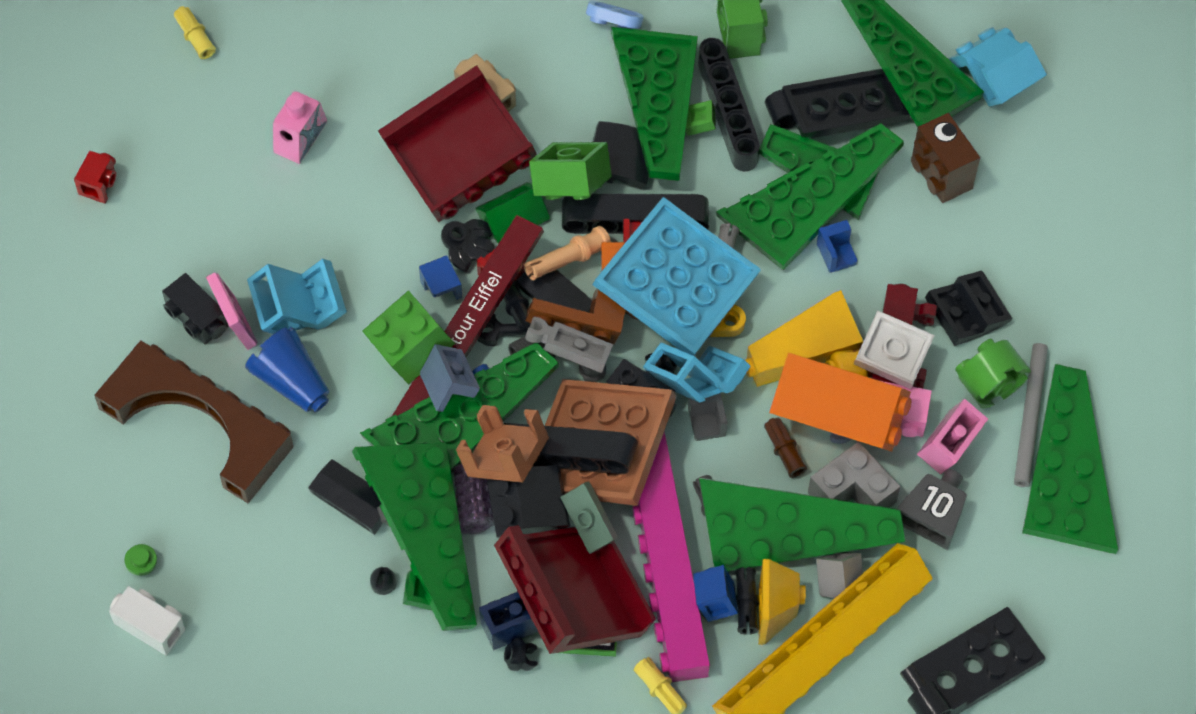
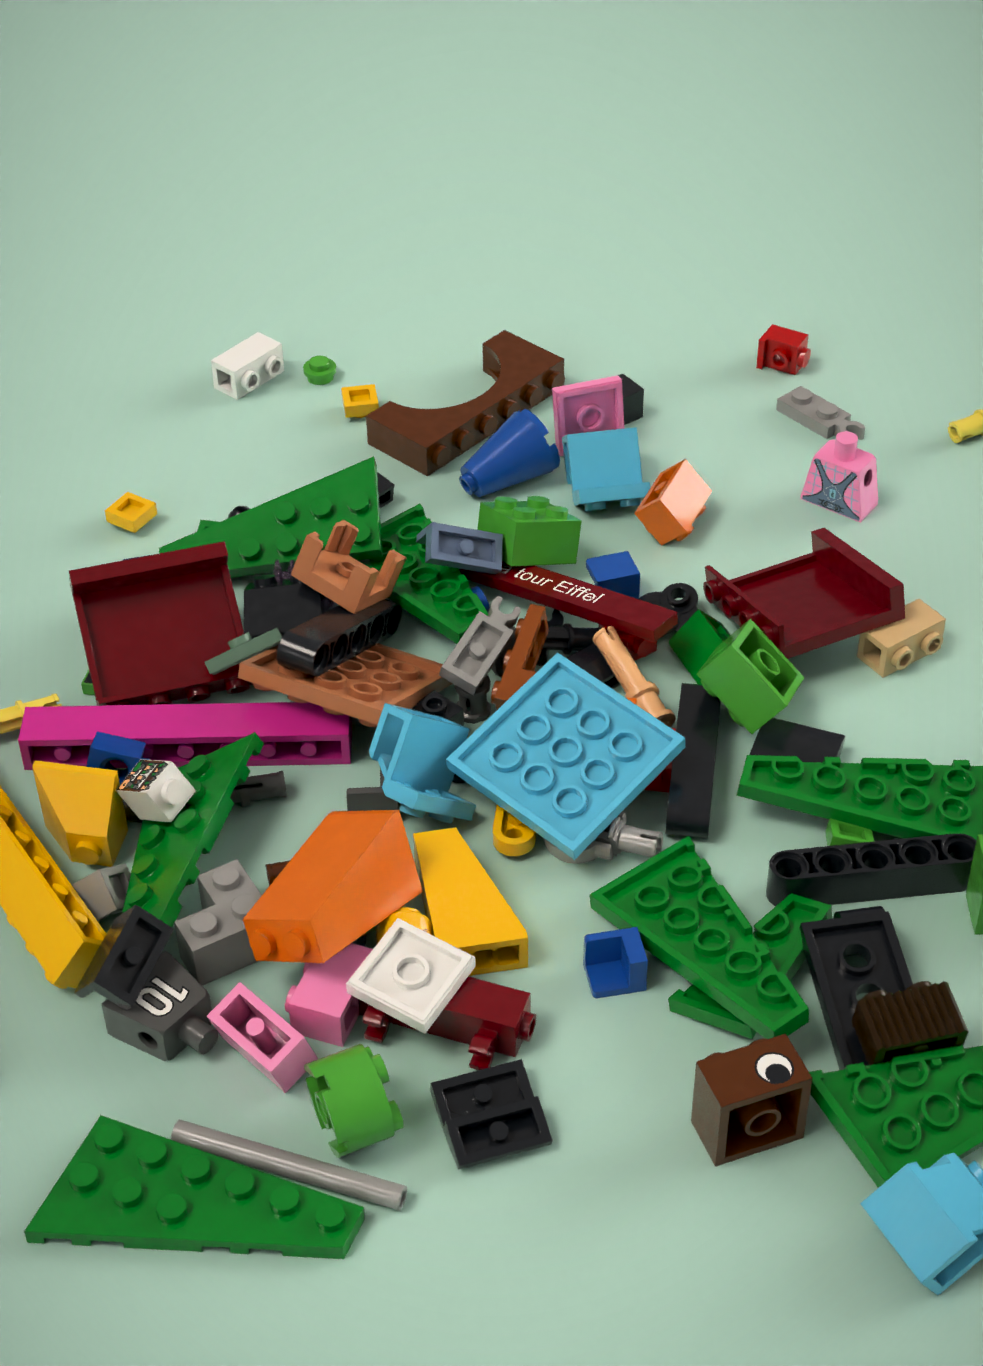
camera: 100 degrees right, 20 degrees down
none -> black panel [74,905,174,1010]
none -> yellow plate [105,492,157,533]
none -> white brick [115,759,196,822]
none -> yellow plate [341,384,379,418]
none -> orange brick [634,459,712,546]
none -> light grey plate [776,386,865,440]
none -> dark brown brick [852,981,969,1065]

